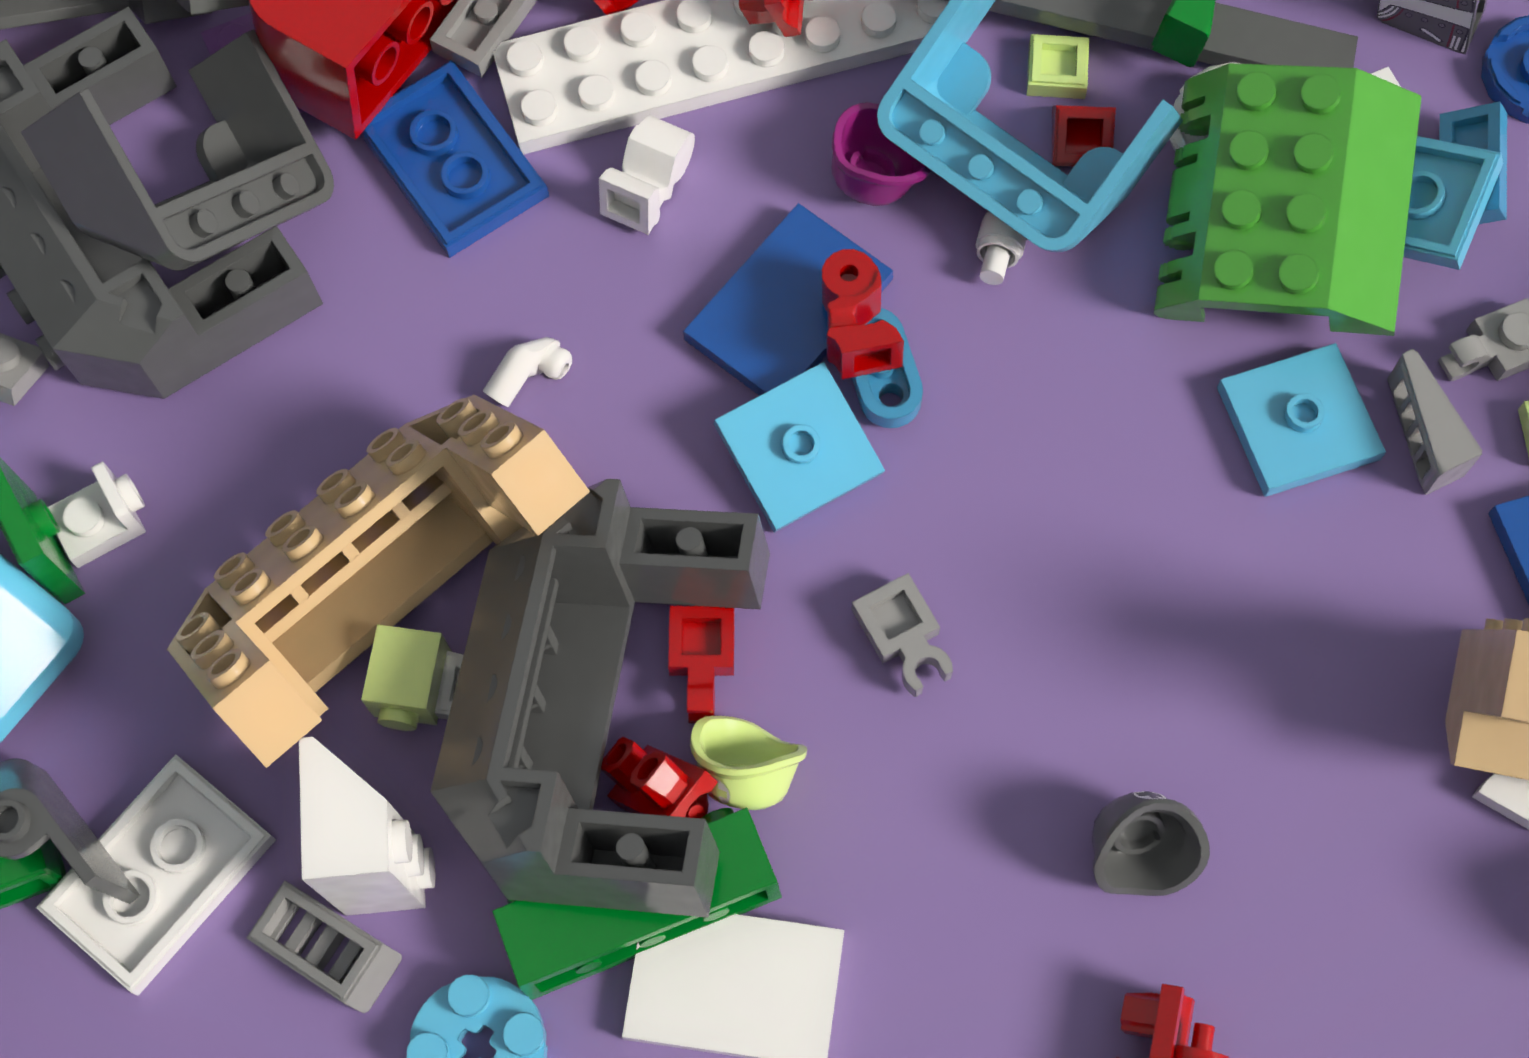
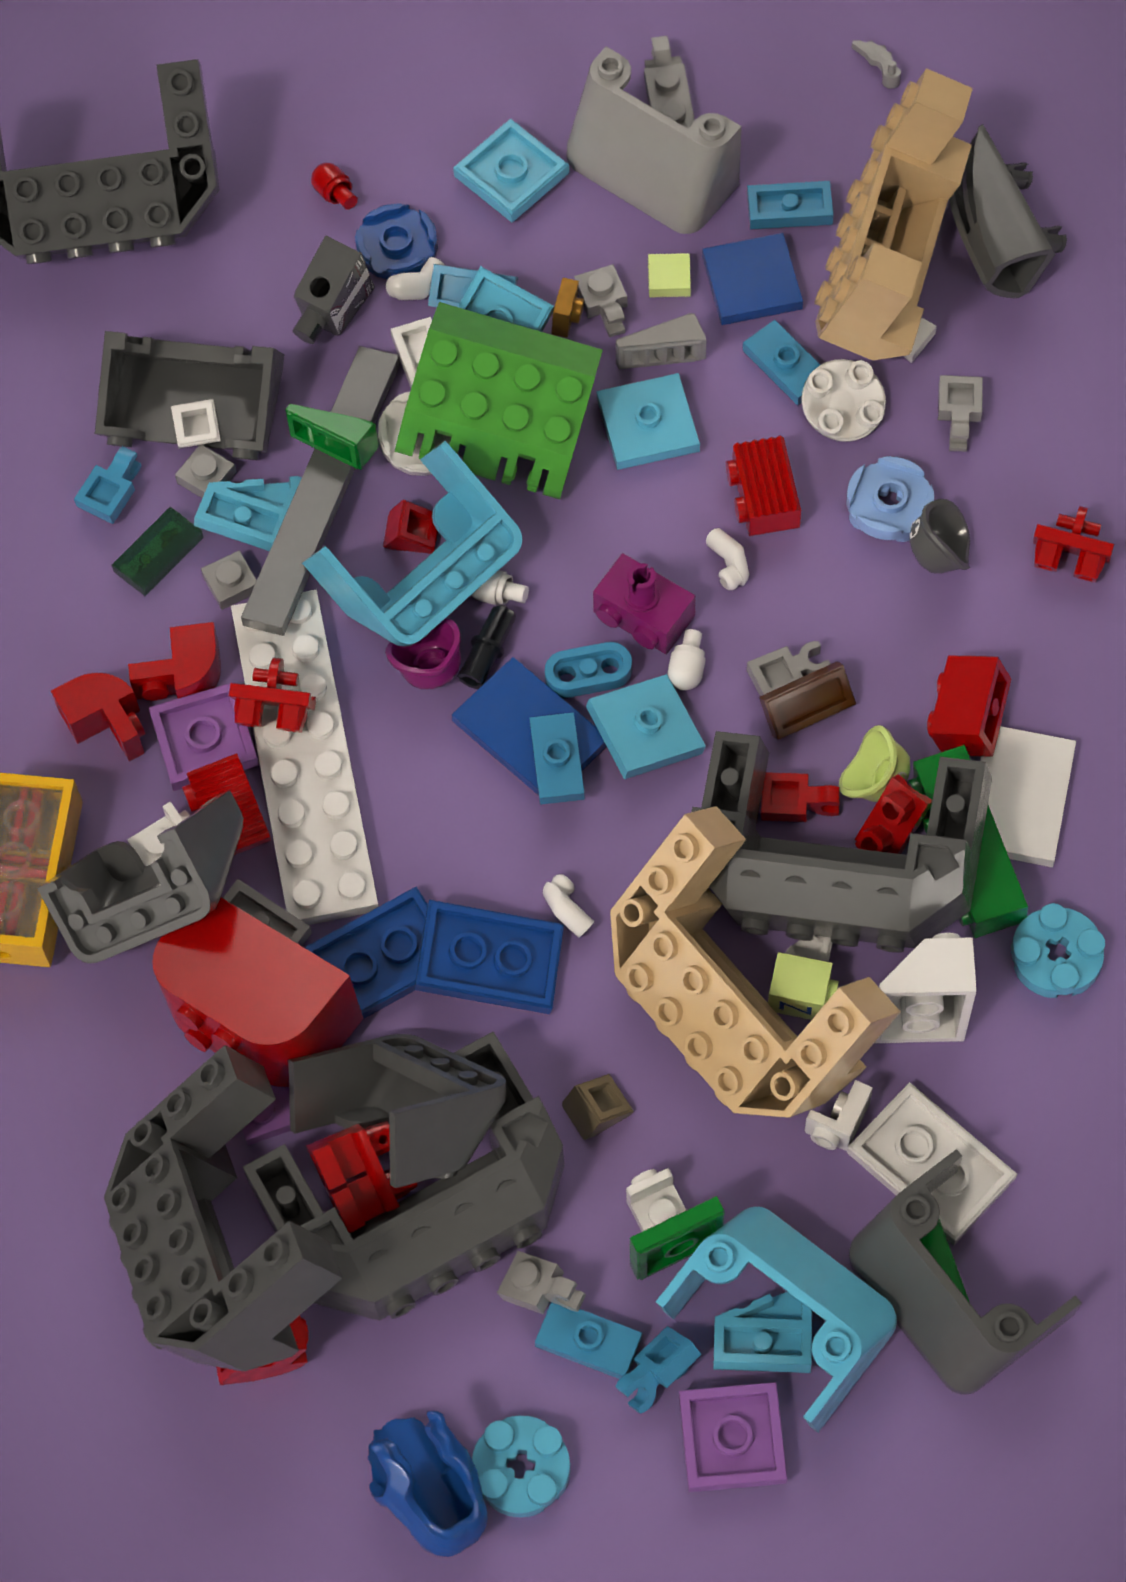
camera: 85 degrees left, 5 degrees down
light grey slope [247,880,402,1013] -> none
white leg [599,115,695,235] -> none
red leg [822,249,904,379] -> none
yellowish green tile [1026,34,1089,99] -> none
none -> red hips [306,1122,418,1233]
none -> white arm [386,257,444,300]
none -> blue tile [414,900,564,1015]
none -> black axle [457,605,516,689]
none -> dark azure plate [529,712,585,805]
none -> pearl gold plate [551,277,584,338]
none -> dark tan slope [562,1074,634,1140]
none -> magenta brick [593,553,696,655]
none -> white cylinder [667,629,706,691]
none -> white arm [706,528,750,590]
none -> red brick [726,435,801,536]
none -> dark azure plate [742,320,820,406]
none -> reddish brown tile [759,661,856,740]
none -> white dish [802,359,886,442]
none -> white bracket [805,1080,873,1151]
none -> light blue plate [846,456,934,542]
none -> red brick [927,655,1012,757]
none -> light grey plate [938,375,983,452]

